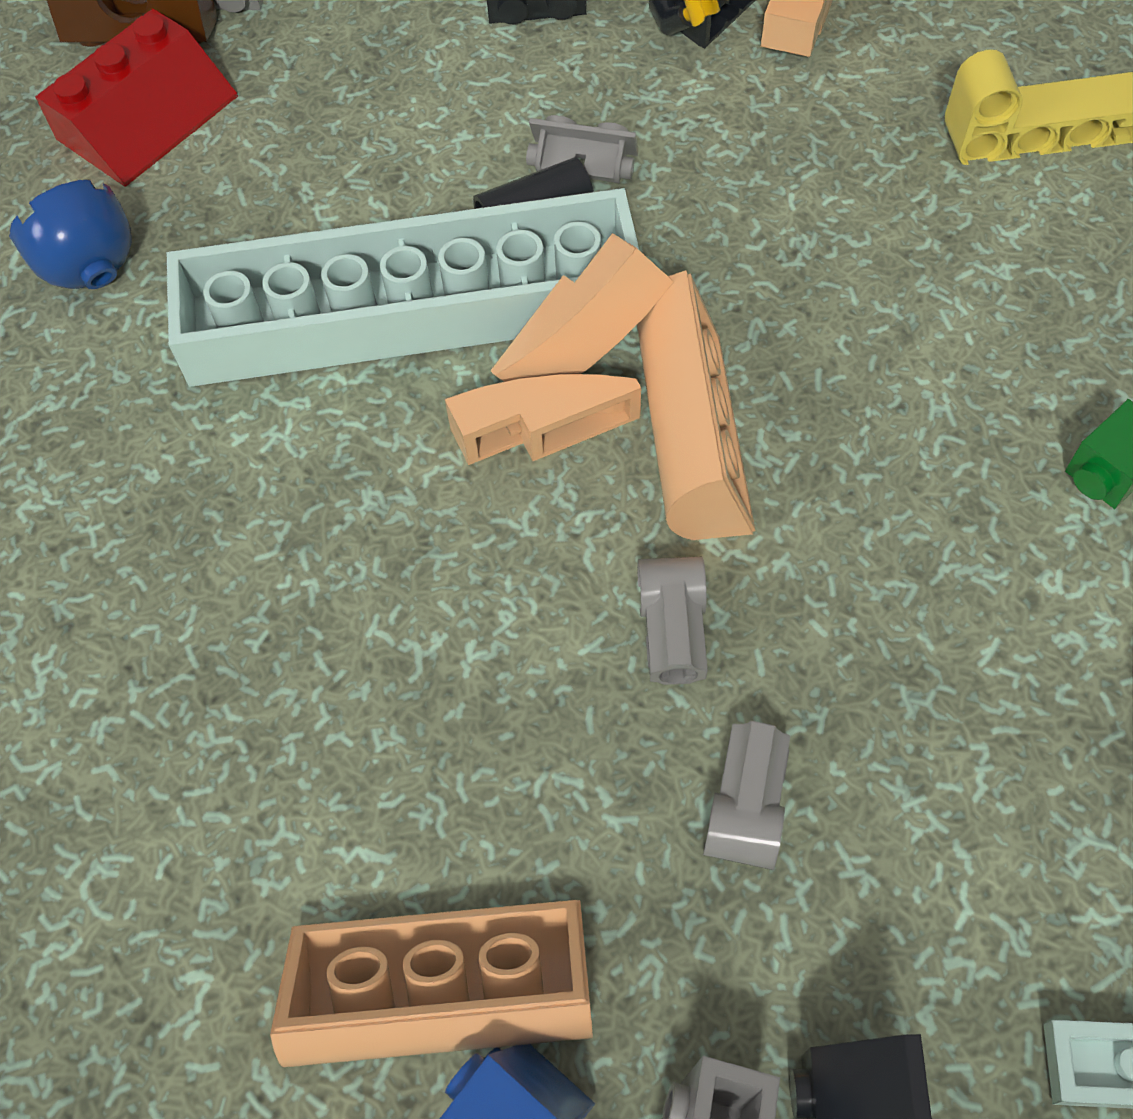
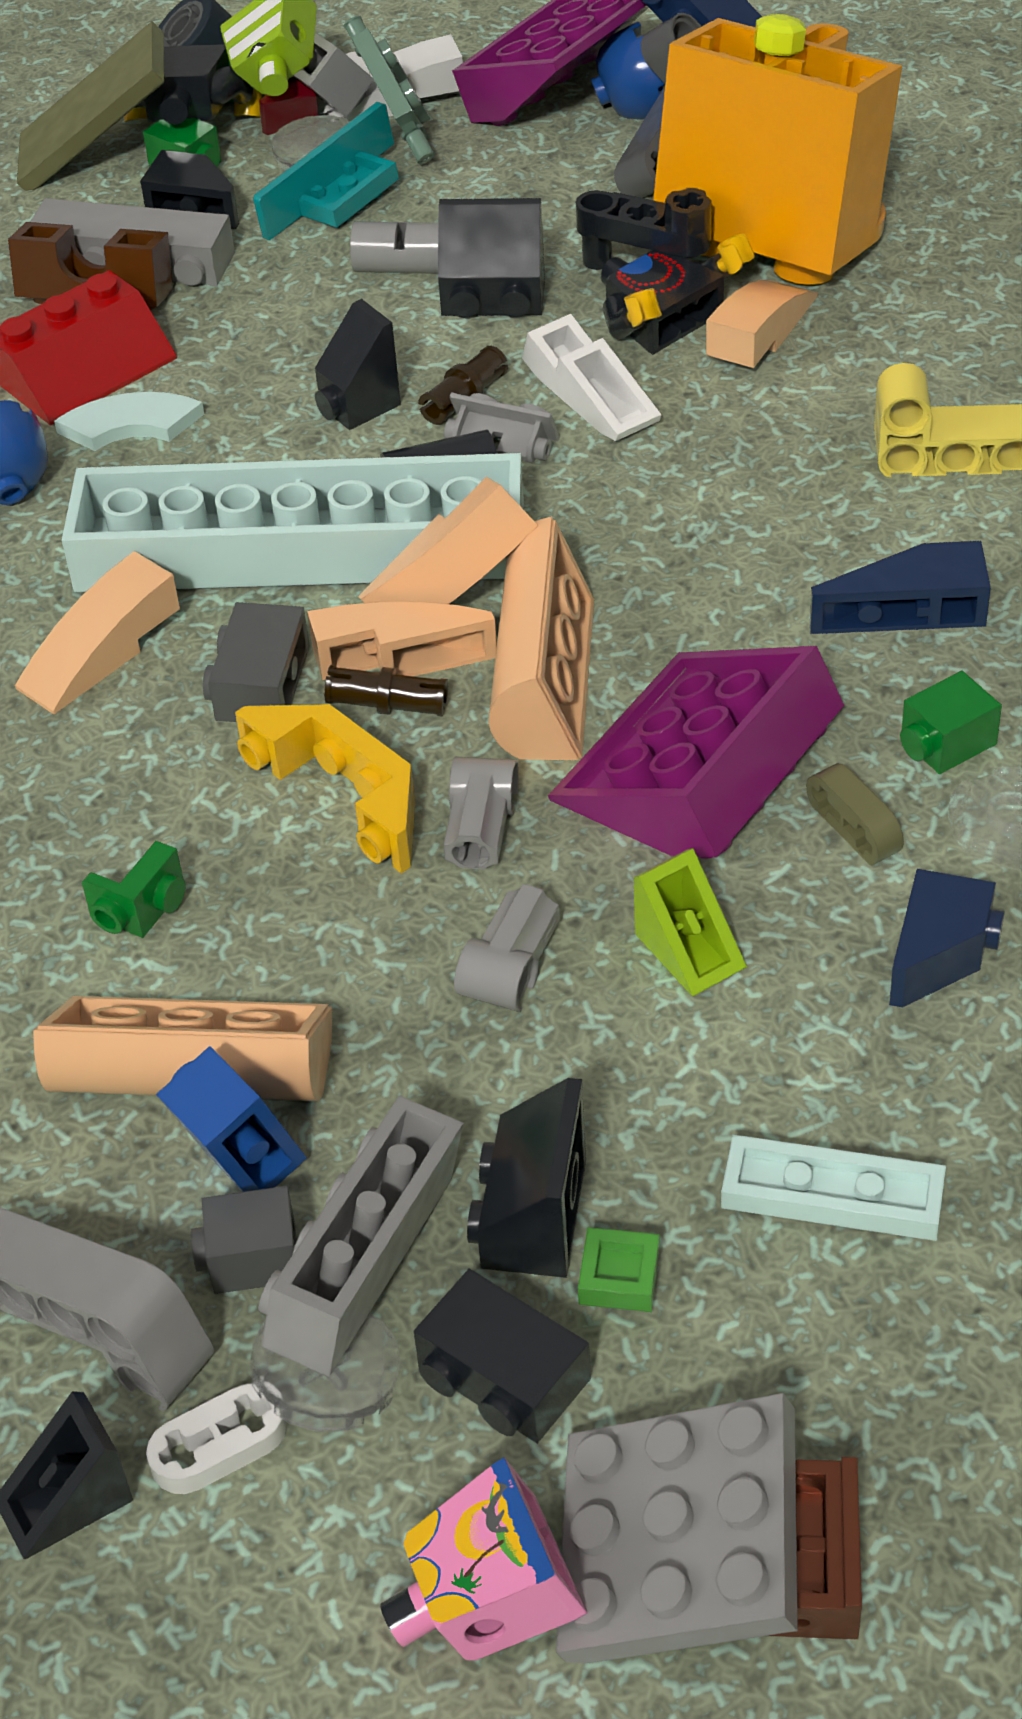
camera: 10 degrees right, 15 degrees down
none -> light nougat slope [15,551,180,714]
none -> light aqua tile [54,392,205,451]
none -> green bracket [82,841,186,938]
none -> dark grey brick [203,602,310,722]
none -> yellow slope [235,704,415,874]
none -> black slope [315,299,401,431]
none -> dark brown pin [324,665,448,717]
none -> dark brown pin [418,345,508,425]
none -> white slope [522,314,661,441]
none -> magenta slope [548,646,844,859]
none -> lime slope [633,848,747,996]
none -> olive beam [806,763,904,866]
none -> dark blue slope [809,541,991,634]

